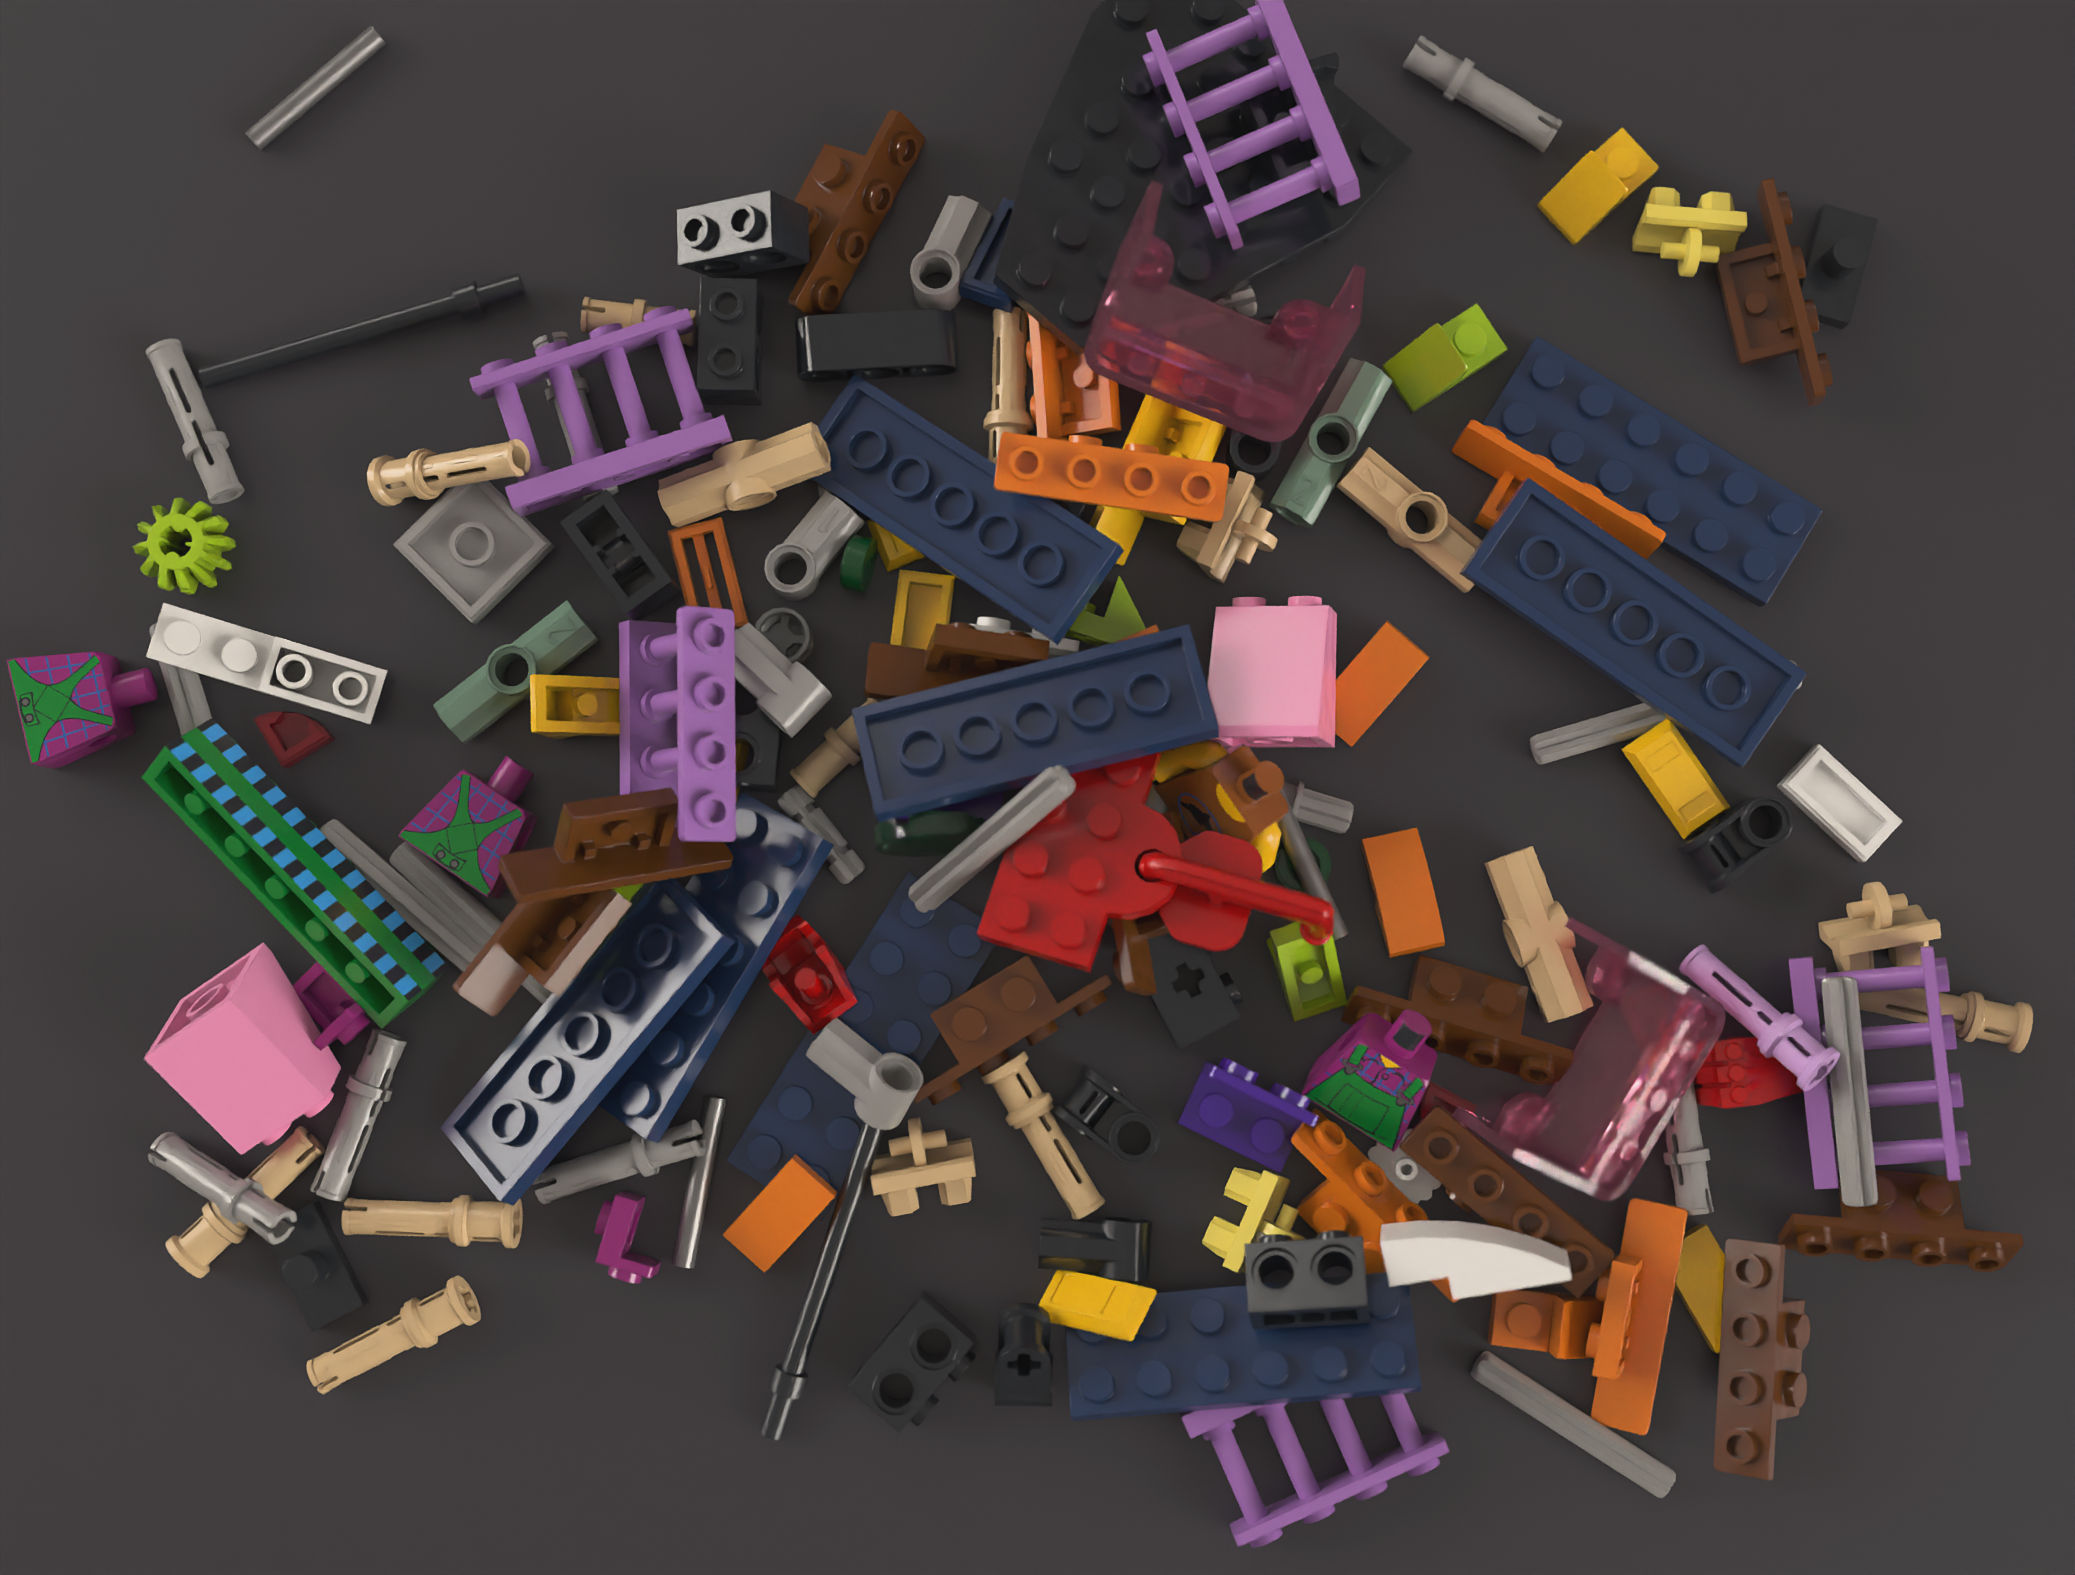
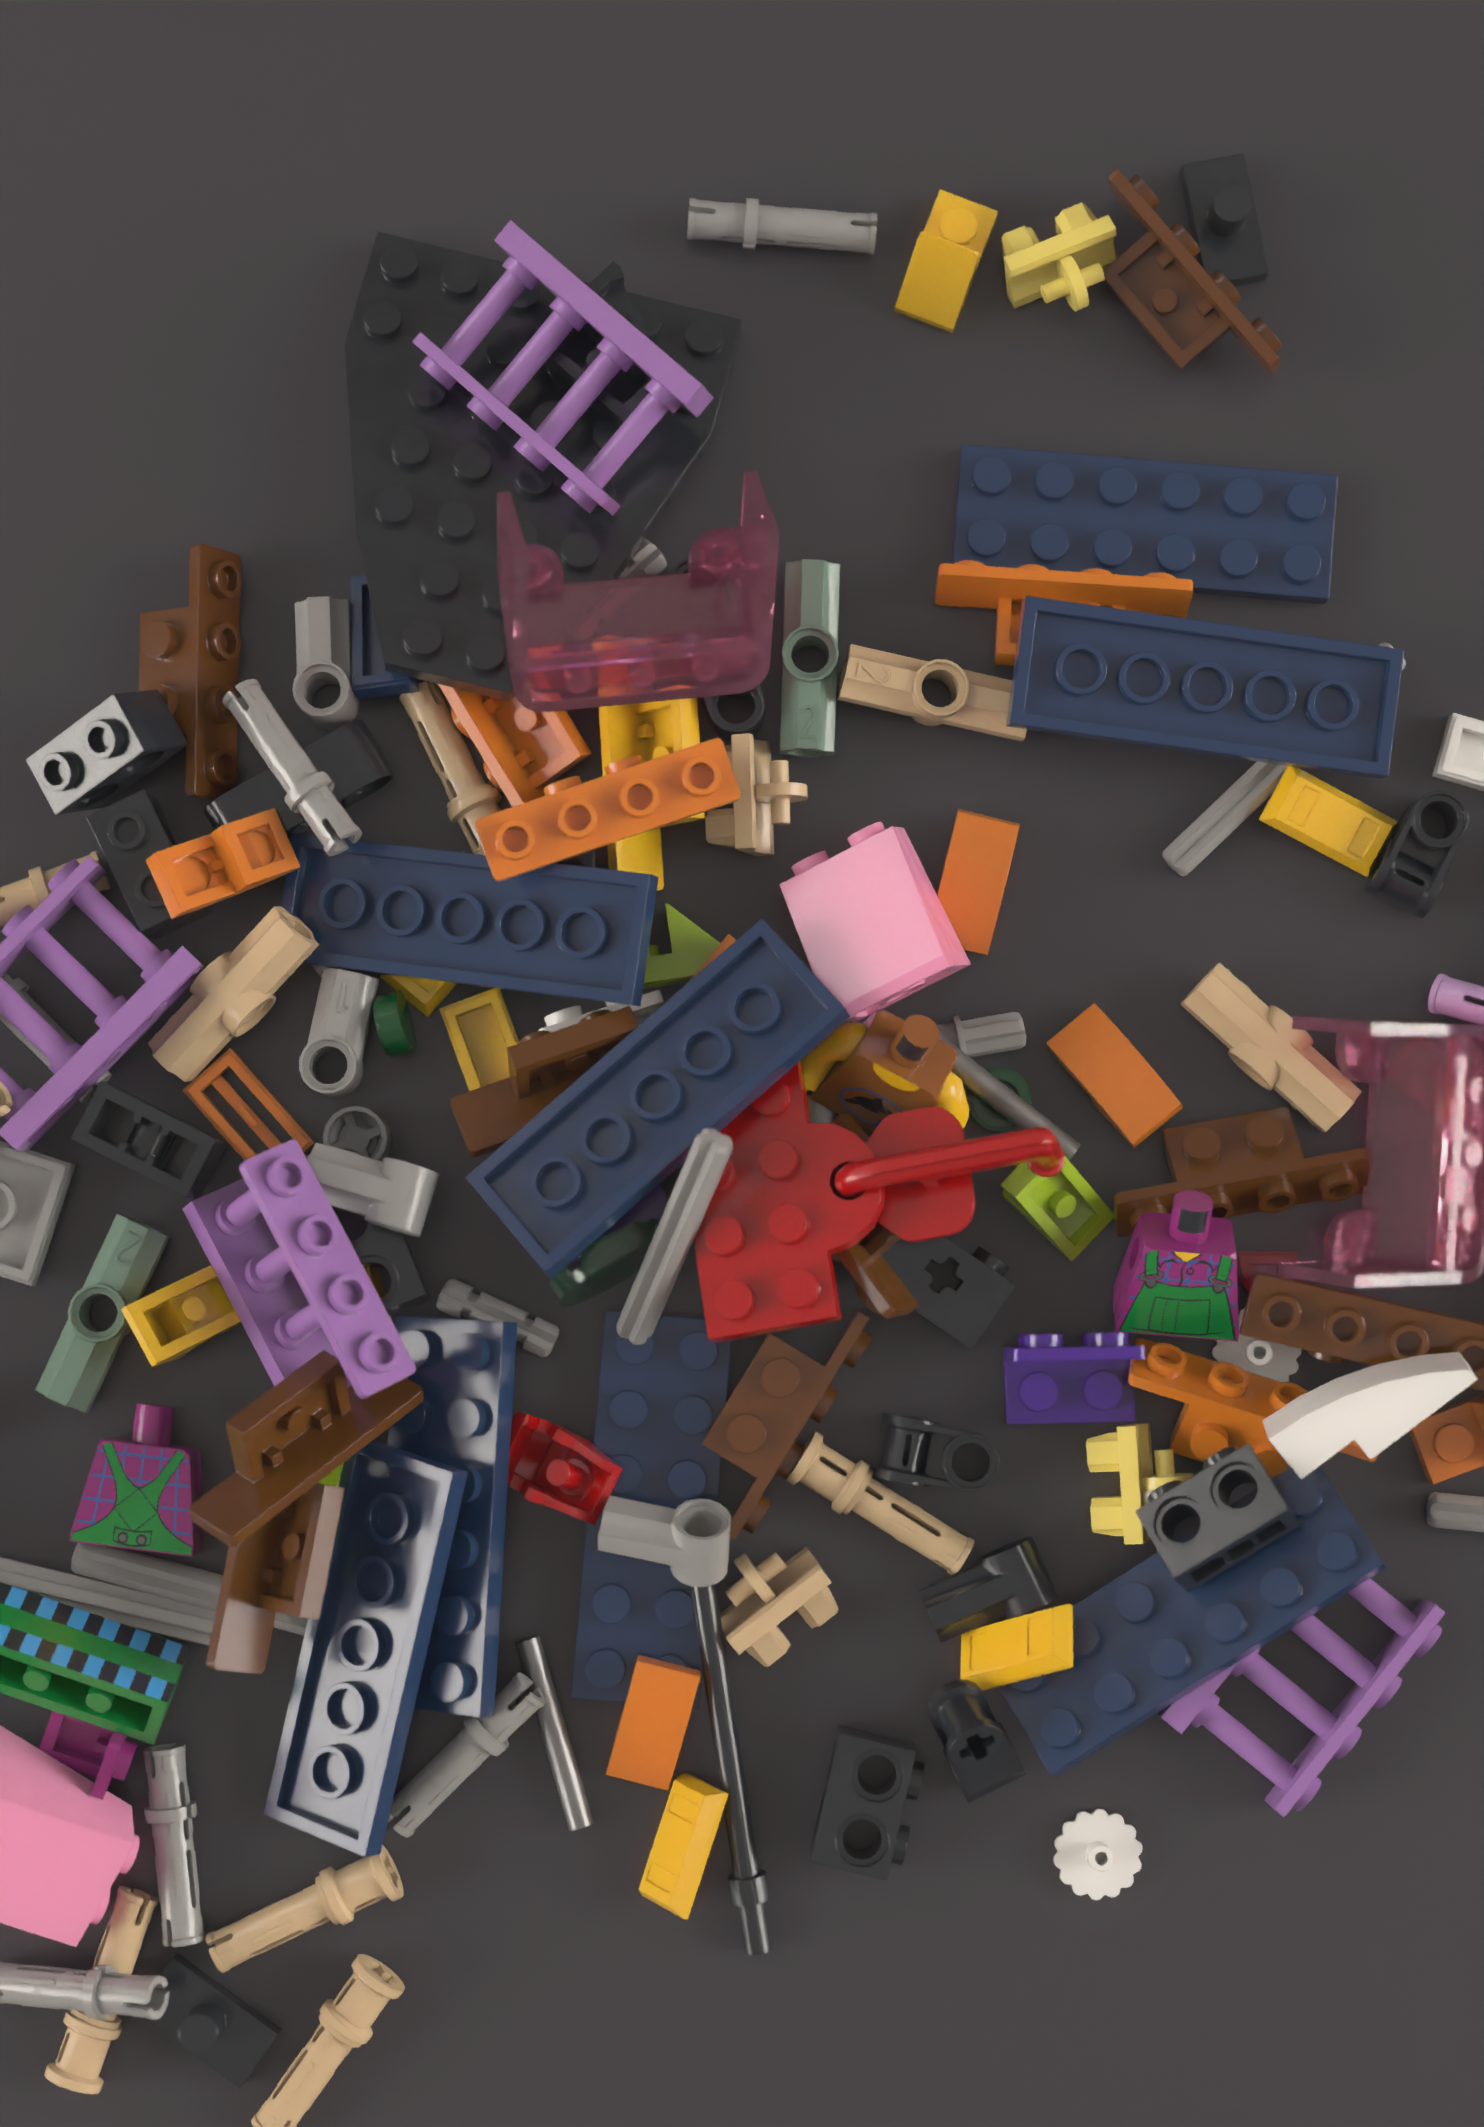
camera: 25 degrees left, 0 degrees up
magenta bracket [595,1190,661,1284] -> none
tan pin [789,698,878,798] -> none
lime slope [1382,304,1508,413] -> none
none -> orange slope [146,808,300,919]
none -> light grey pin [222,679,363,856]
none -> yellow tile [639,1772,729,1920]
none -> white piece [1053,1808,1142,1900]

